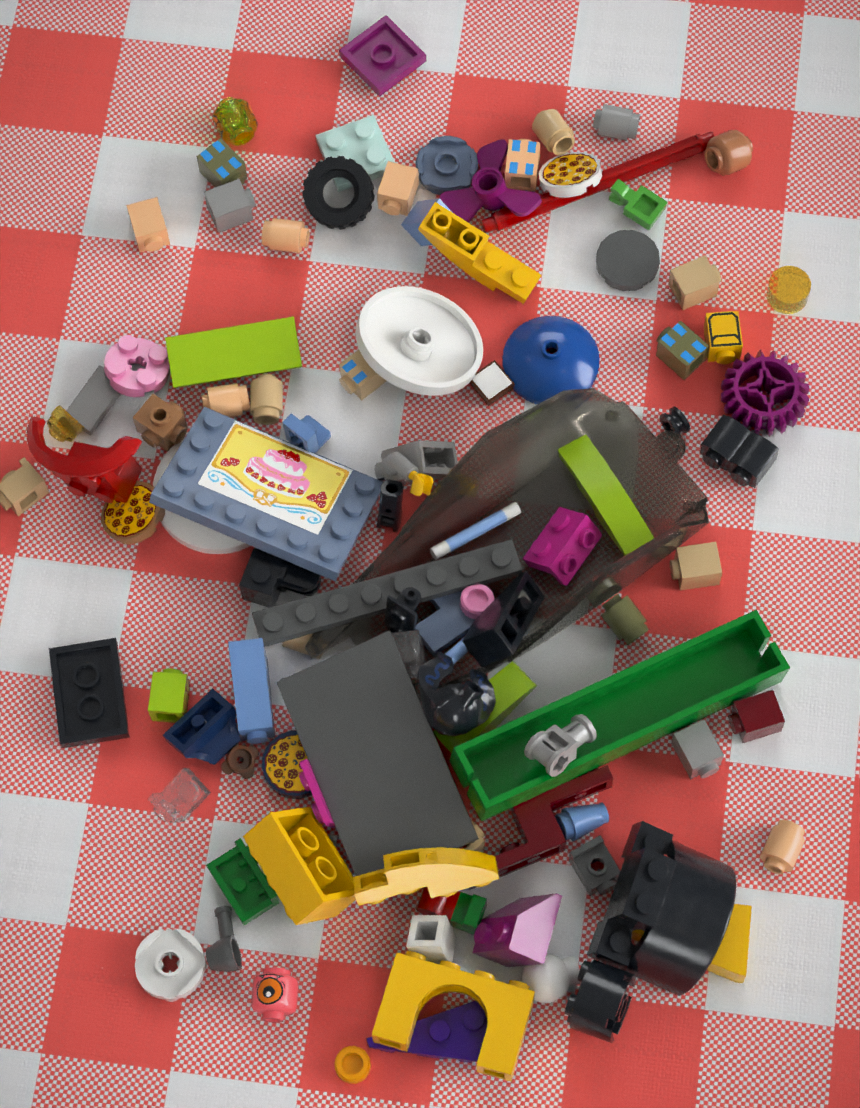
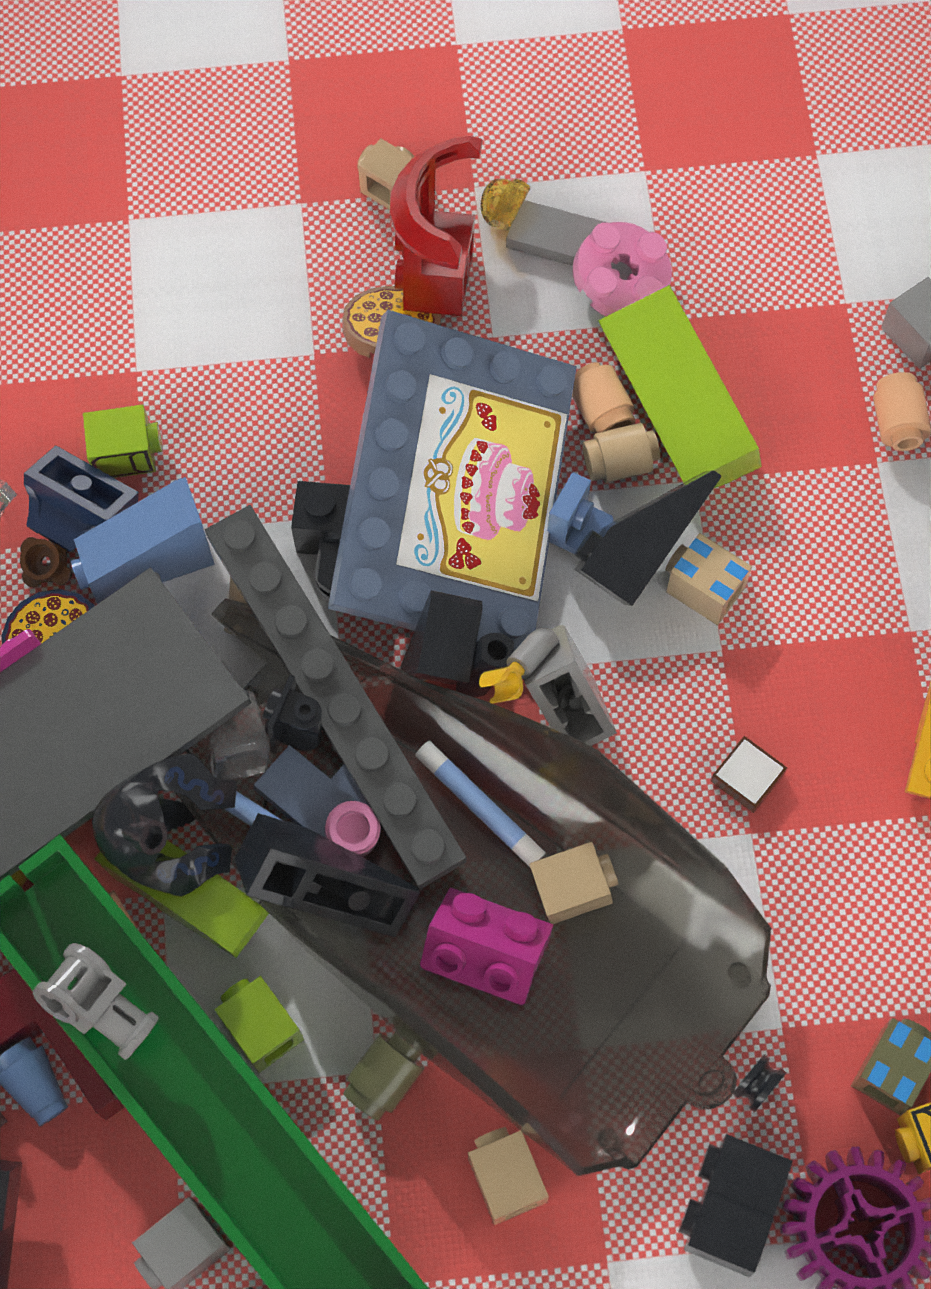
camera: 75 degrees right, 0 degrees up
black plate [49,638,130,748] -> none
light nougat brick [126,197,170,252] -> none
medium nougat brick [133,394,188,452] -> none
white dish [355,286,483,396] -> none
blue dish [502,316,600,406] -> none
lime slope [557,434,656,560] -> none
none -> lime brick [214,975,304,1073]
none -> black slope [400,590,483,684]
none -> tan brick [529,842,619,924]
none -> black slope [574,470,722,606]

